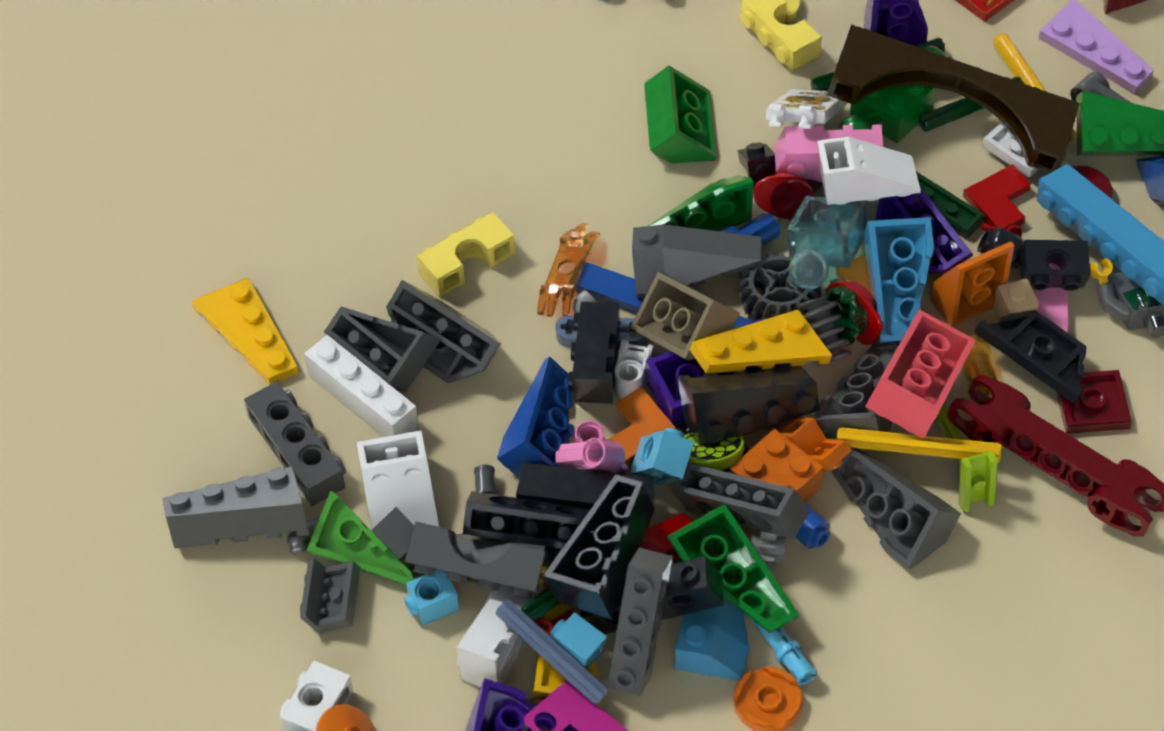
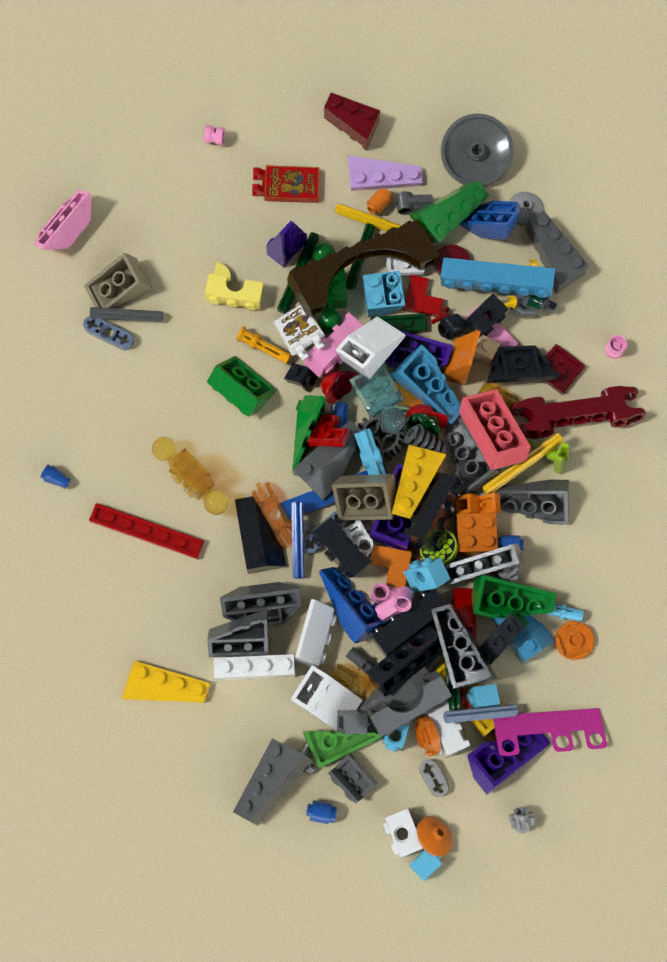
camera: 50 degrees left, 20 degrees up
dark grey brick [244,381,346,506] -> none
light yellow arch [417,212,516,298] -> none
dark grey brick [607,548,673,697] -> none
none -> blue cone [40,464,71,489]
none -> red tile [89,503,204,560]
none -> clear yellow brick [152,437,228,515]
none -> black wedge [235,496,286,574]
none -> light orange pin [236,326,292,365]
none -> axle [291,502,304,579]
none -> white slope [295,599,337,668]
none -> blue brick [306,800,337,824]
none -> red tile [308,415,350,447]
none -> clear yellow piece [331,663,372,699]
none -> medium azure piece [354,428,386,475]
none -> medium azure slope [362,271,405,318]
none -> orange brick [367,188,393,215]
none -> orange tile [414,715,441,757]
none -> light grey beam [419,760,448,797]

